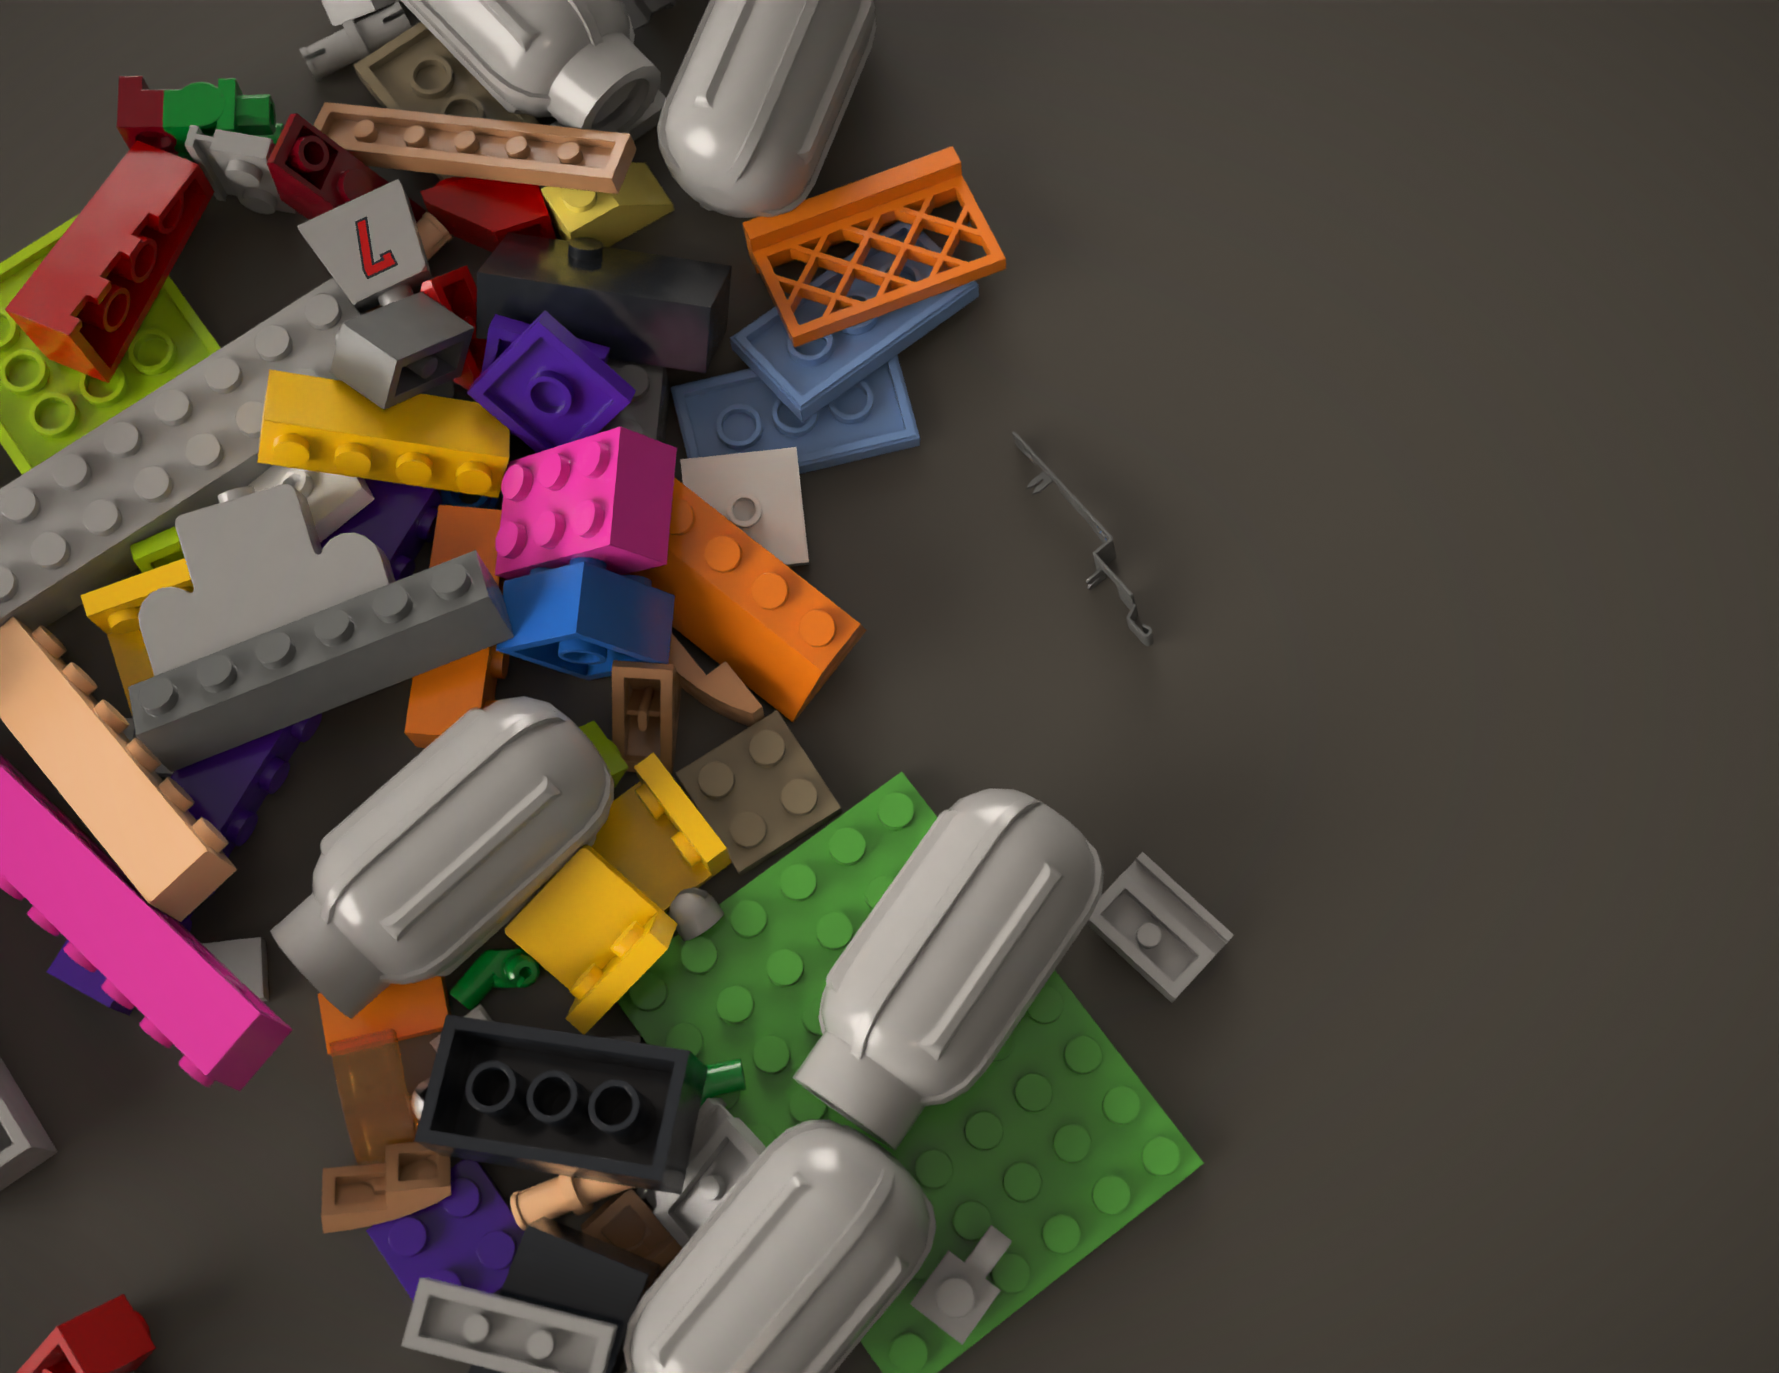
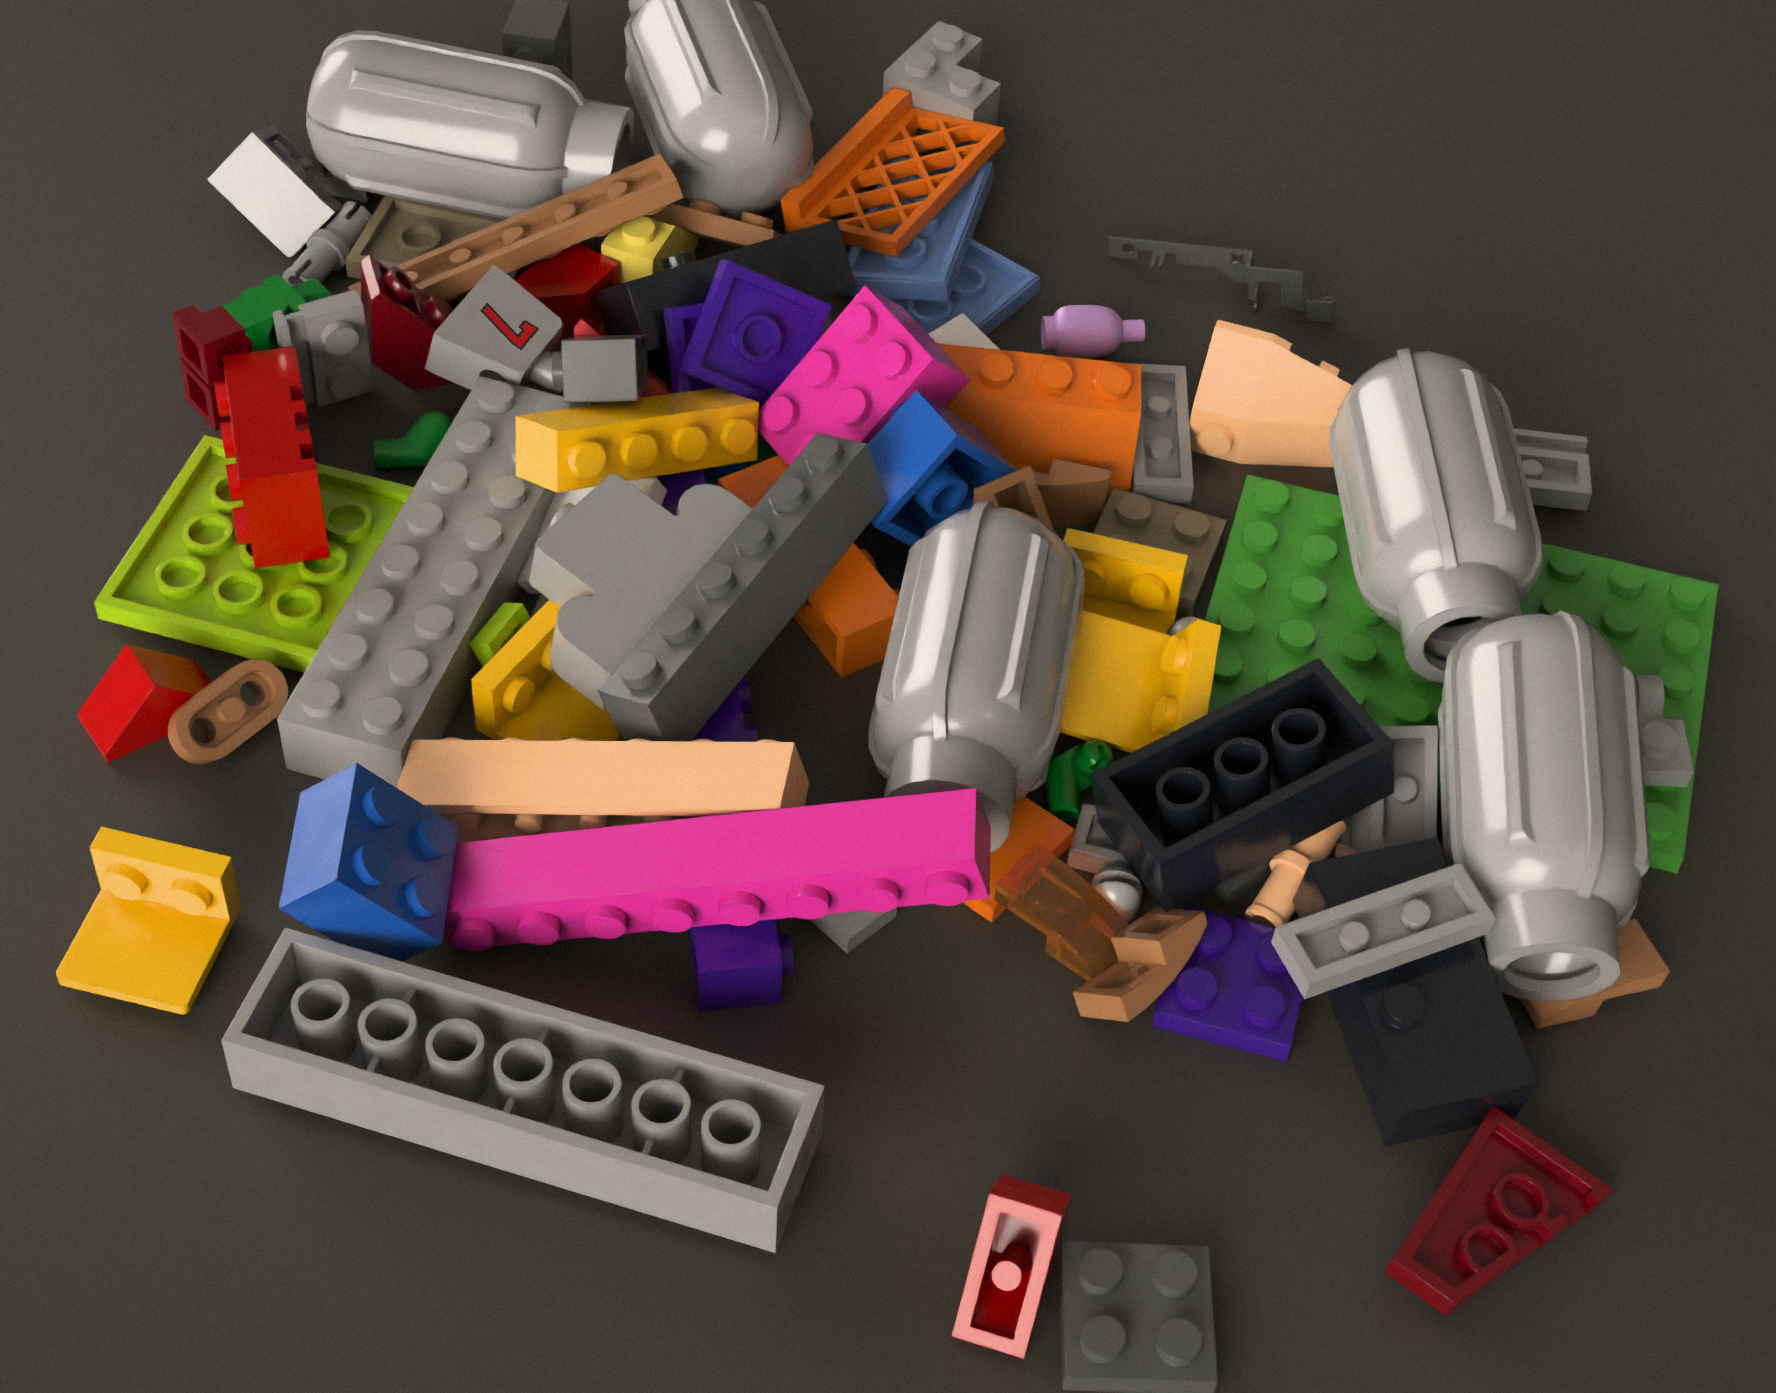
camera: 40 degrees left, 25 degrees down
none -> green arm [373,411,452,469]
none -> medium nougat plate [643,198,782,248]
none -> light grey brick [882,21,1001,151]
none -> lavender plant [1041,305,1145,359]
none -> light grey plate [1130,363,1194,504]
none -> light nougat wedge [1189,320,1352,468]

